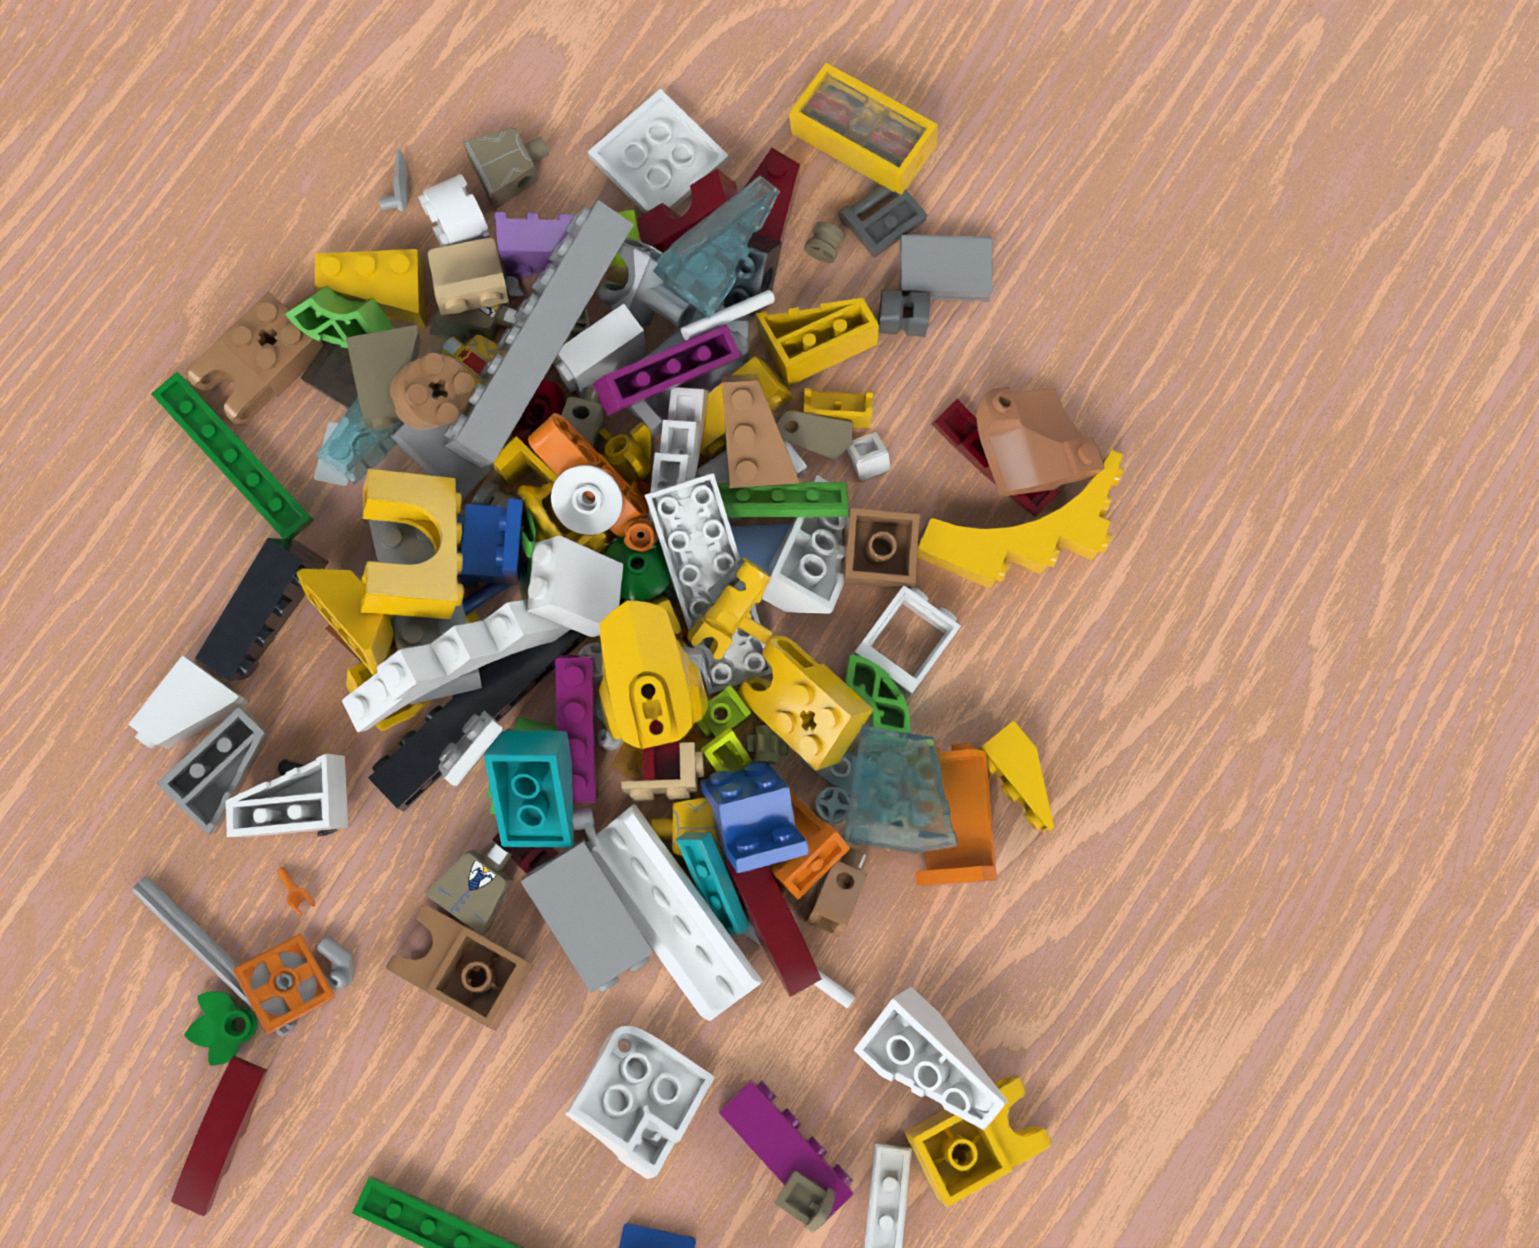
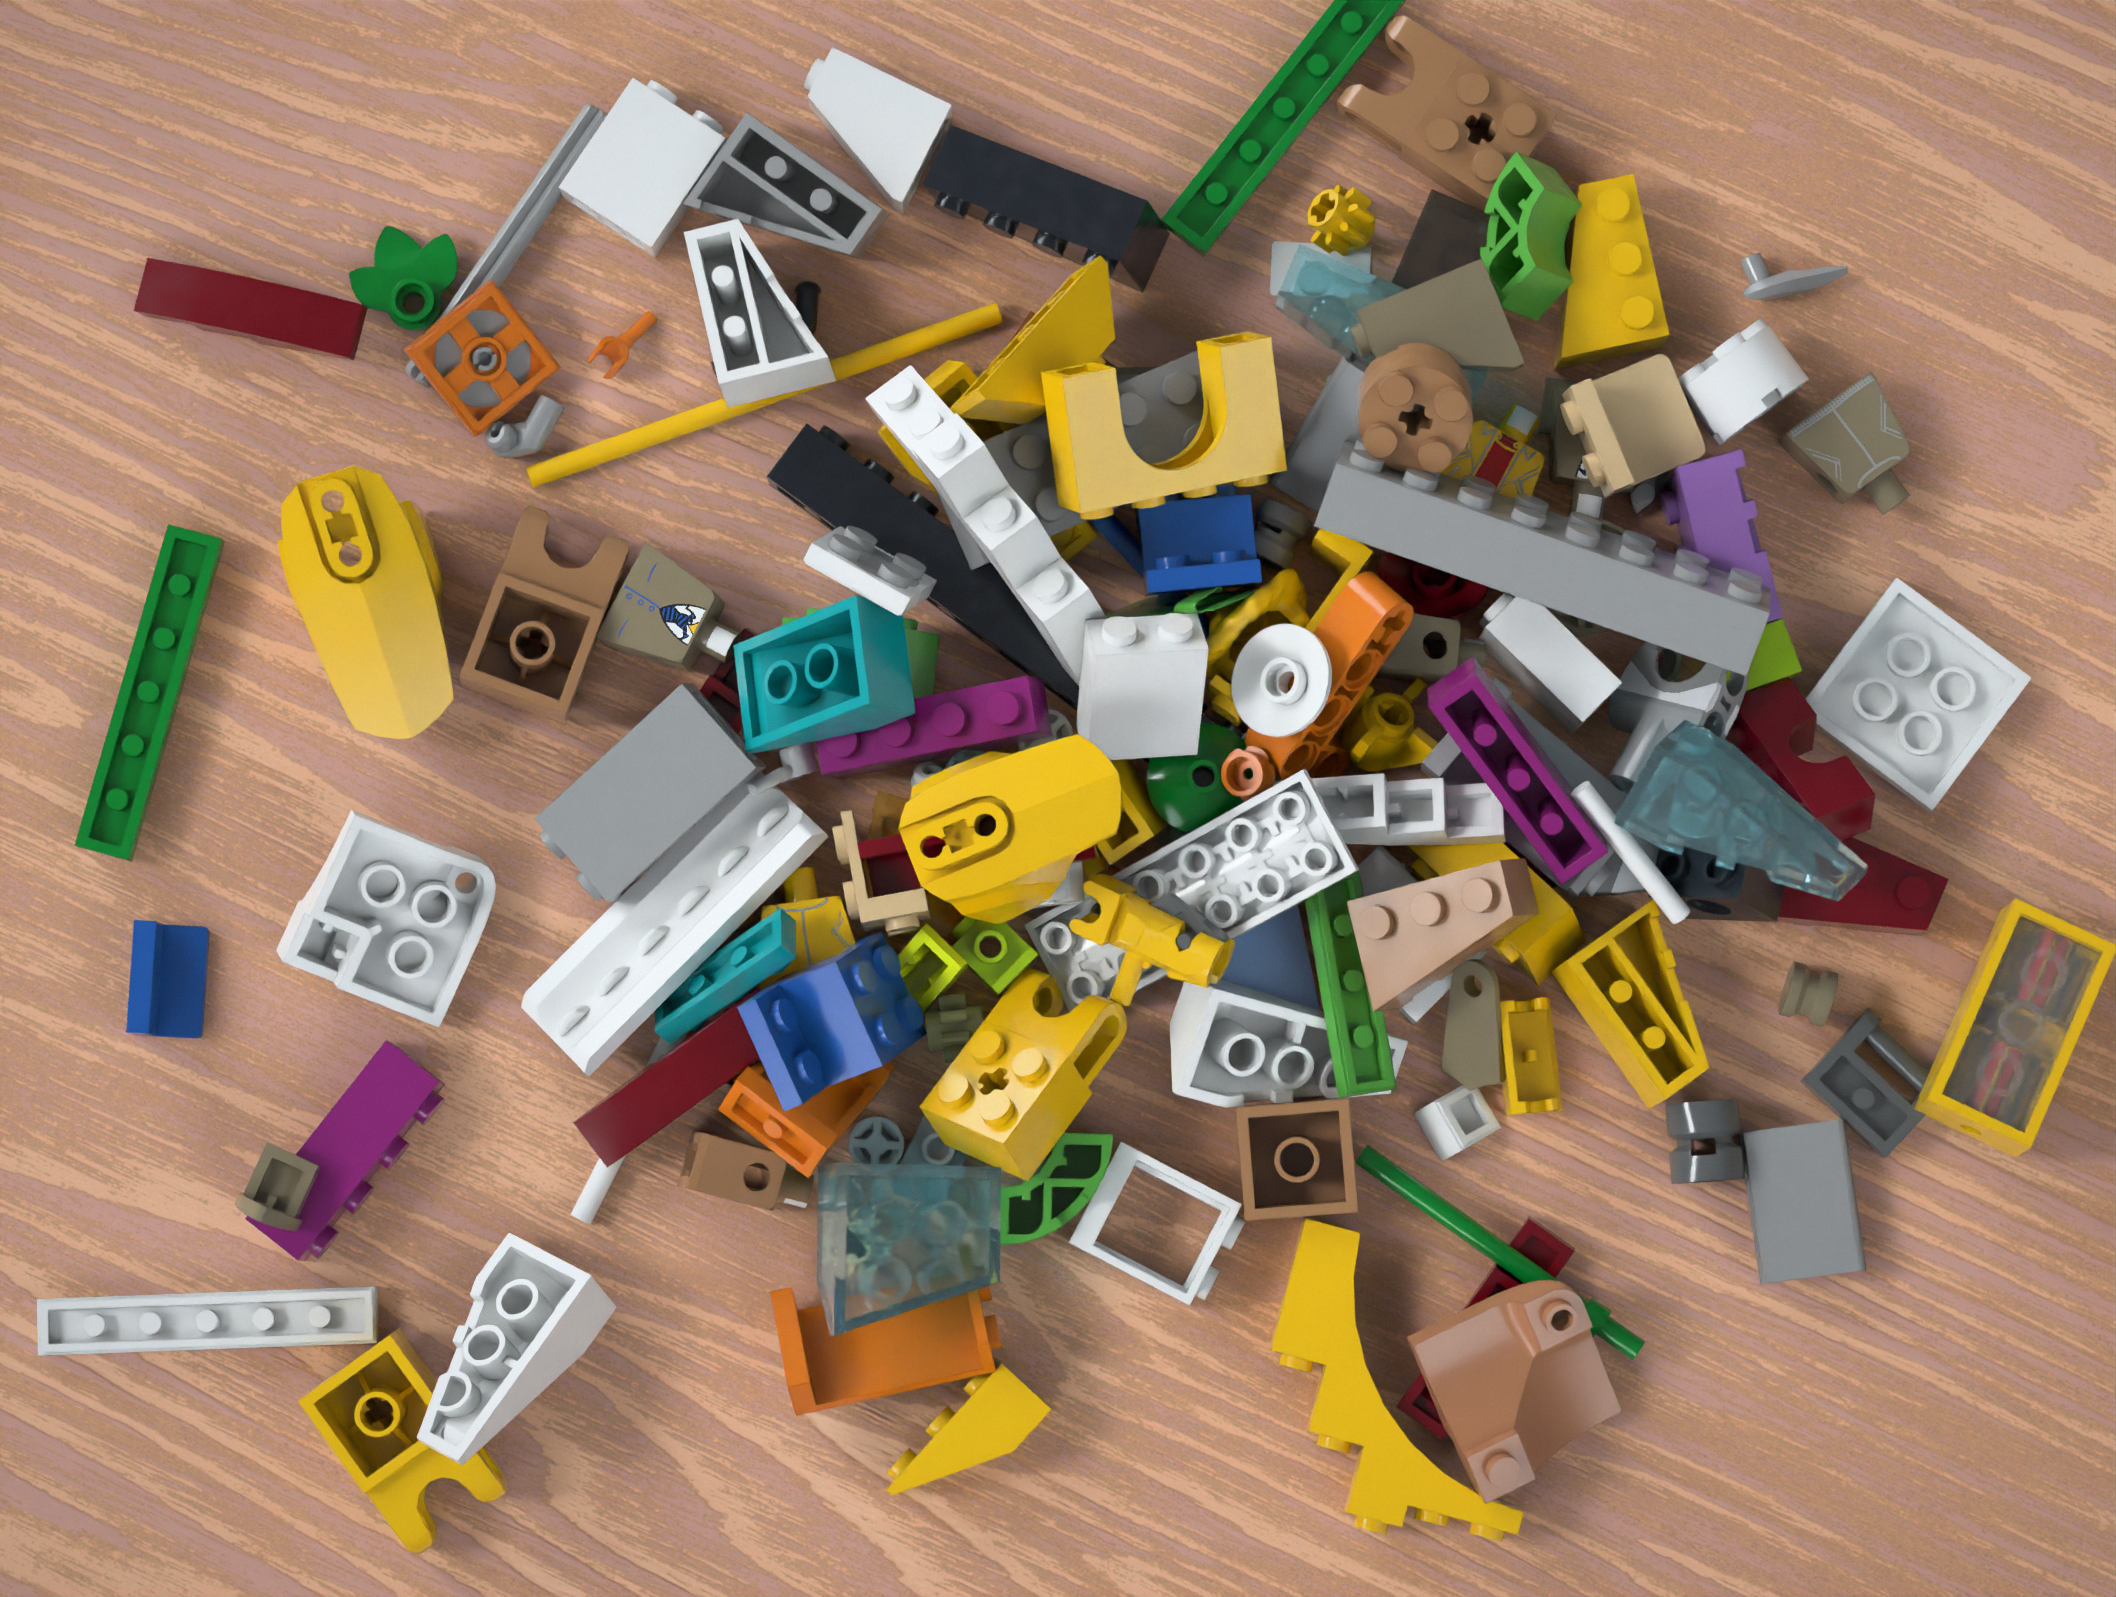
camera: 85 degrees right, 5 degrees up
none -> yellow piece [277,465,454,739]
none -> yellow piece [526,302,1003,488]
none -> white brick [559,78,726,258]
none -> yellow gear [1307,184,1376,256]
none -> green bar [1355,1145,1645,1360]

